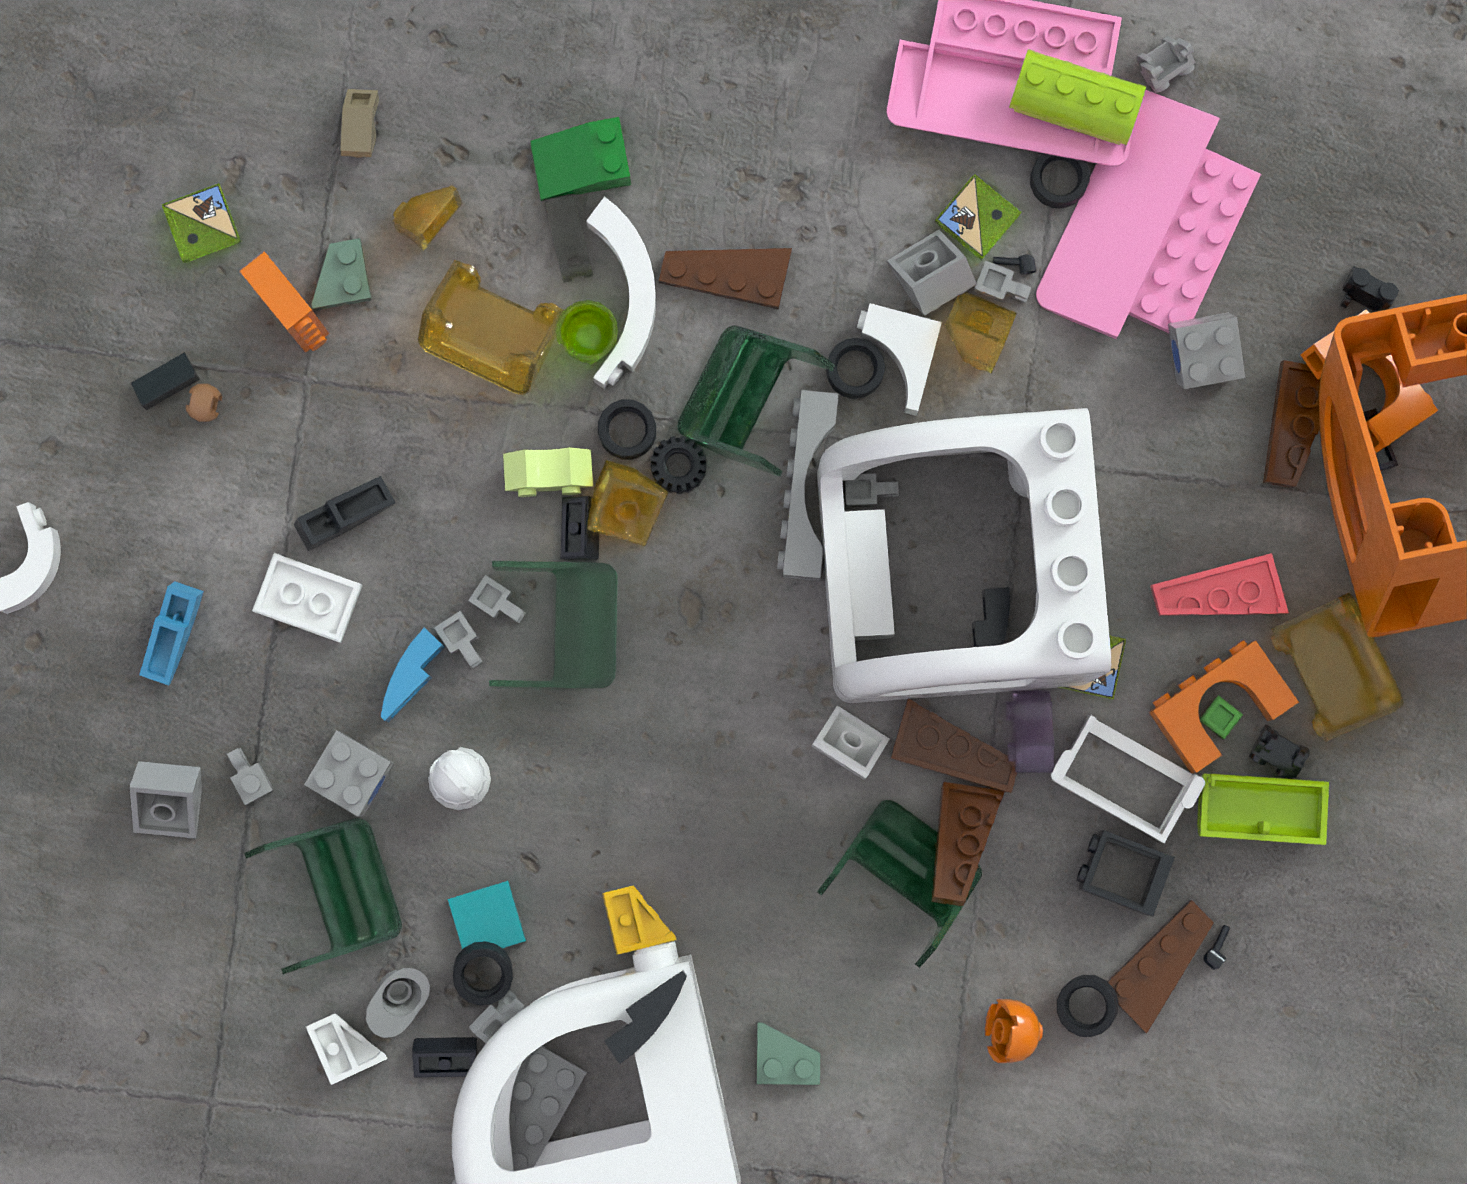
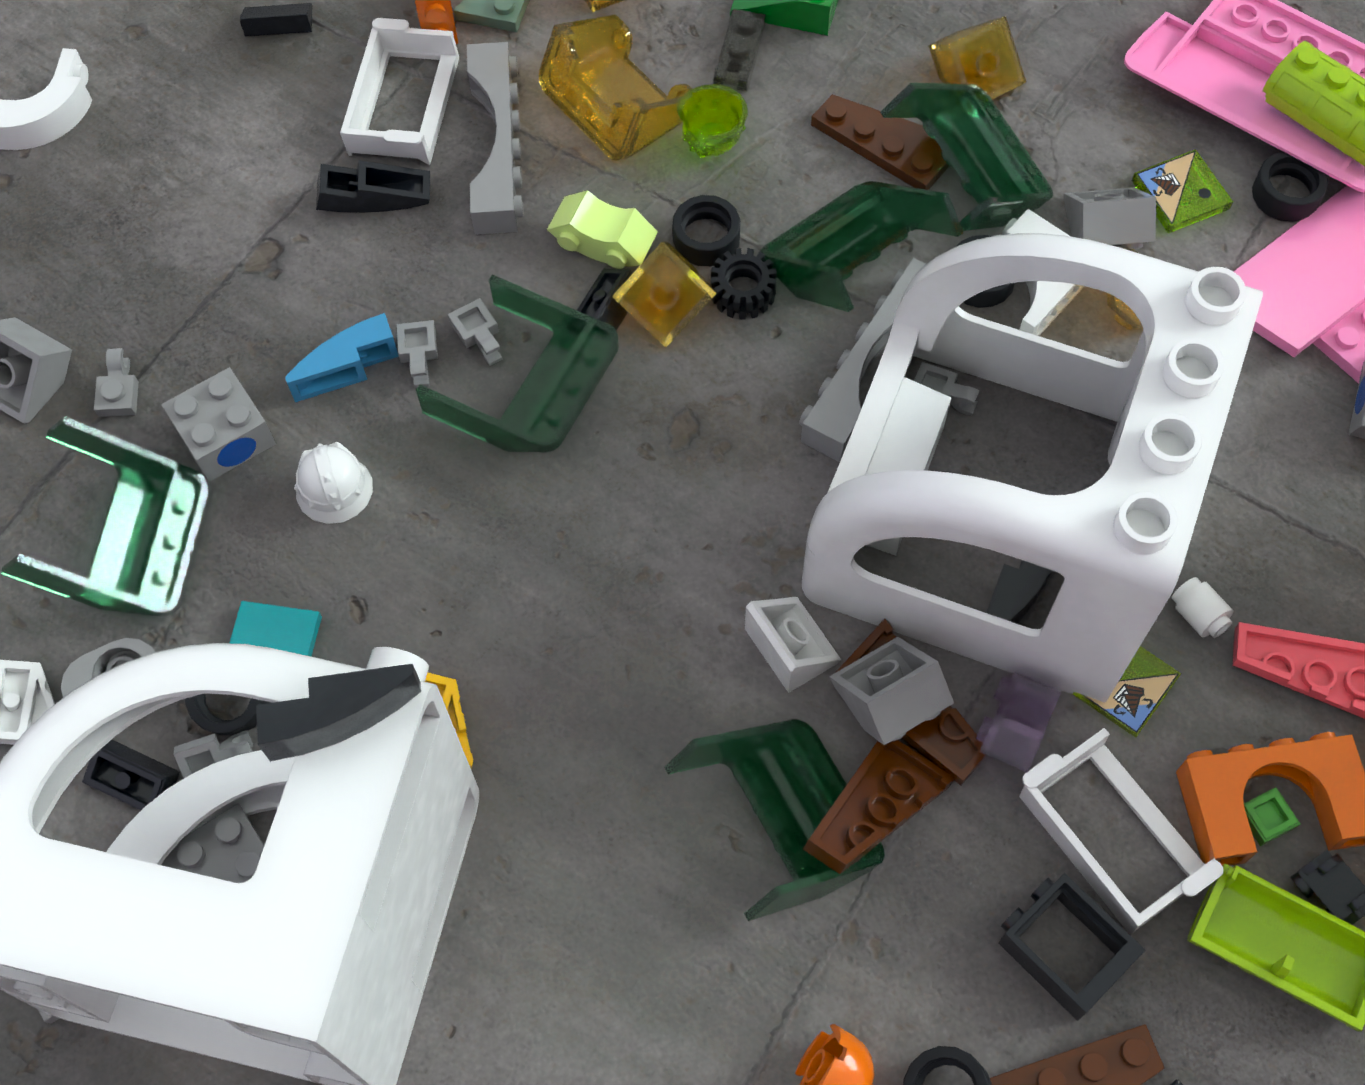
camera: 30 degrees right, 20 degrees down
dark azure slope [139,581,204,686] -> none
medium nougat piece [186,384,222,422] -> none
white tile [252,553,363,643] -> none
white arch [586,196,656,390] -> none
sand green wing [757,1022,820,1085] -> none
light grey plate [974,261,1031,303] -> none
black hand [993,254,1036,275] -> none
none -> white piece [340,18,459,165]
none -> light grey arch [467,42,523,235]
none -> light grey slope [829,637,954,745]
none -> clear green windscreen [880,83,1053,231]
none -> clear yellow slope [928,16,1027,111]
none -> white brick [1172,577,1234,638]

